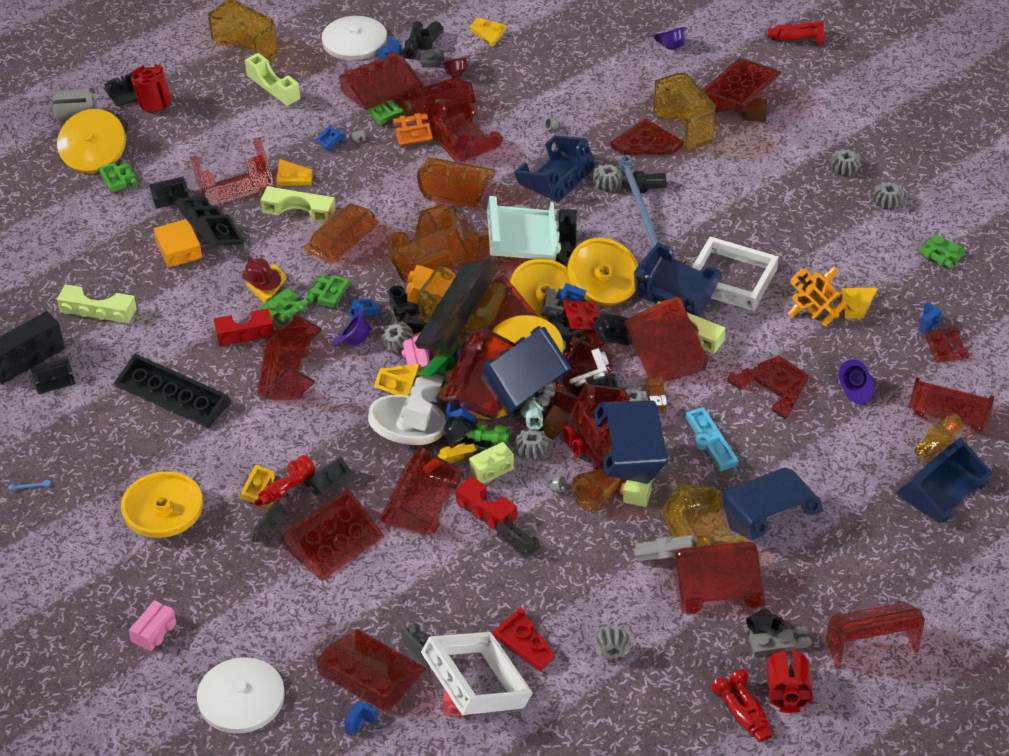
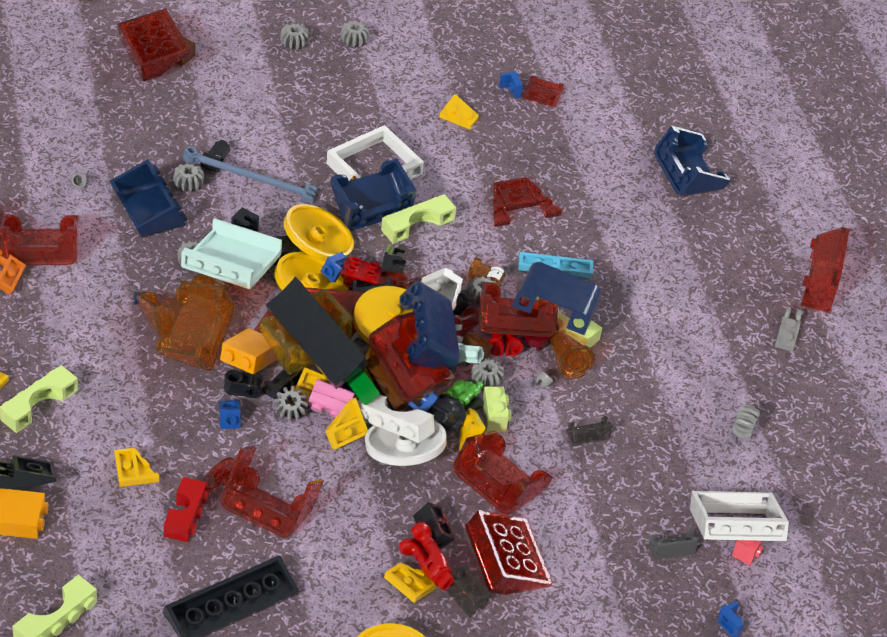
camera: 70 degrees left, 0 degrees up
dark red piece [242,257,281,291] -> none
bright green plate [260,288,309,324] -> none
clear orange windscreen [304,203,378,265] -> none
bright green plate [306,274,350,309] -> none
clear red slope [316,629,426,713] -> none
dark purple piece [332,311,371,347] -> none
clear orange windscreen [417,157,495,208] -> none
red arch [456,476,517,532] -> none
red wing [492,607,554,672] -> none
dark grey bracket [541,287,563,318] -> none
clear red plate [610,118,684,155] -> none
clear red slope [624,297,708,386] -> none
light grey piece [634,535,699,562] -> none
dark purple piece [650,27,688,50] -> none
clear yellow windscreen [654,72,716,151] -> none
clear yellow windscreen [662,484,750,568] -> none
clear red windscreen [673,542,765,614] -> none
red piece [711,669,773,743] -> none
dark blue windscreen [722,467,823,540] -> none
black piece [746,608,785,634] -> none
red cylinder [766,650,814,713] -> none
light orange piece [788,266,849,327] -> none
dark purple piece [838,359,875,404] -> none
clear red windscreen [908,377,996,432] -> none
clear yellow piece [915,414,963,461] -> none
bright green plate [918,234,966,268] -> none

